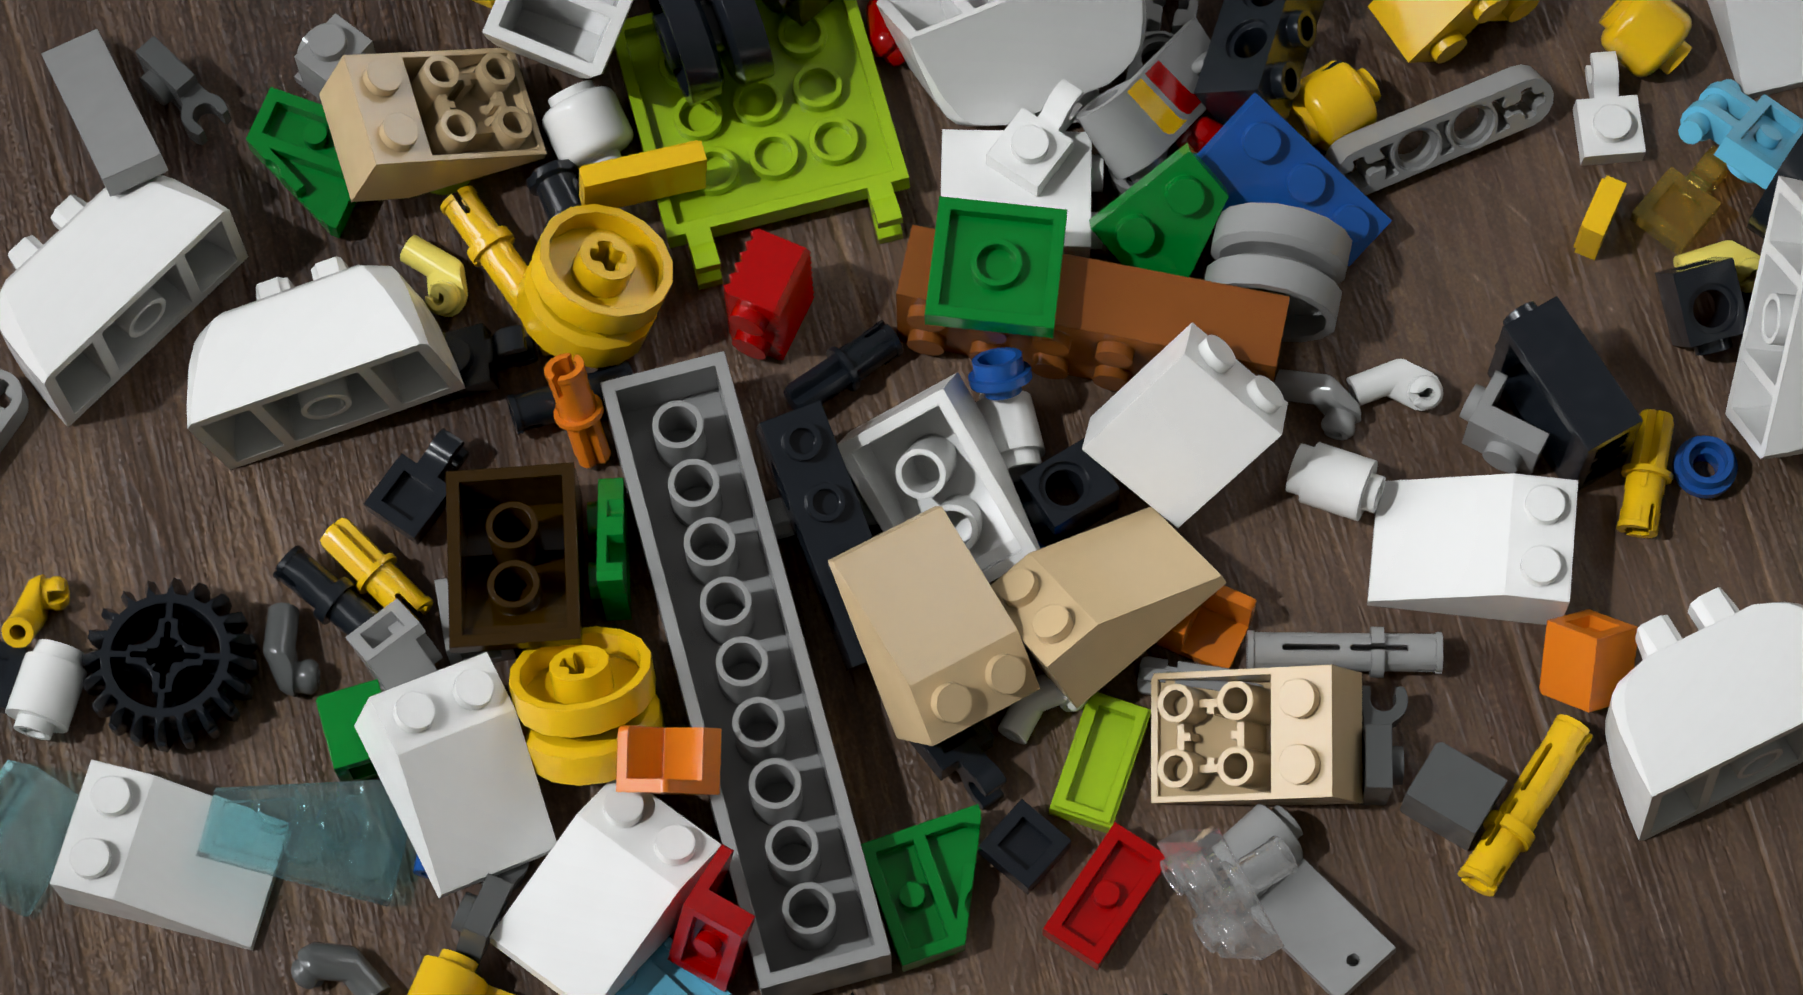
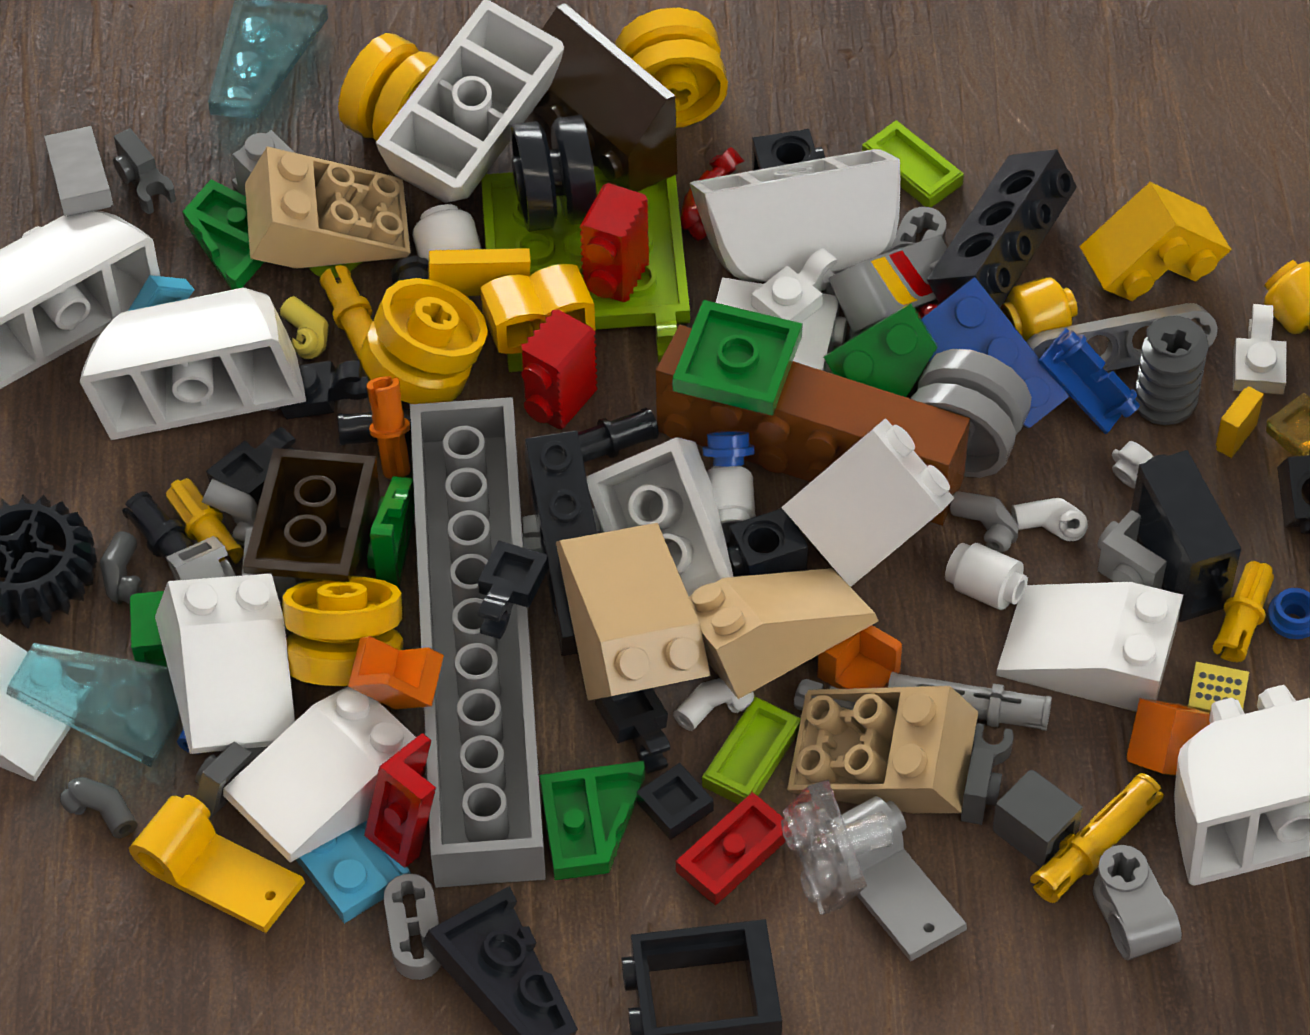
camera: 10 degrees right, 15 degrees down
none -> medium azure tile [128,275,194,311]
none -> light grey arm [202,479,258,546]
none -> black plate [478,540,549,639]
none -> yellow brick [480,264,596,354]
none -> red brick [579,183,649,302]
none -> blue hinge [1038,328,1140,434]
none -> light grey piece [1093,845,1182,960]
none -> white plate [1112,441,1154,488]
none -> dark grey piece [1135,316,1209,425]
none -> light yellow tile [1188,661,1249,713]

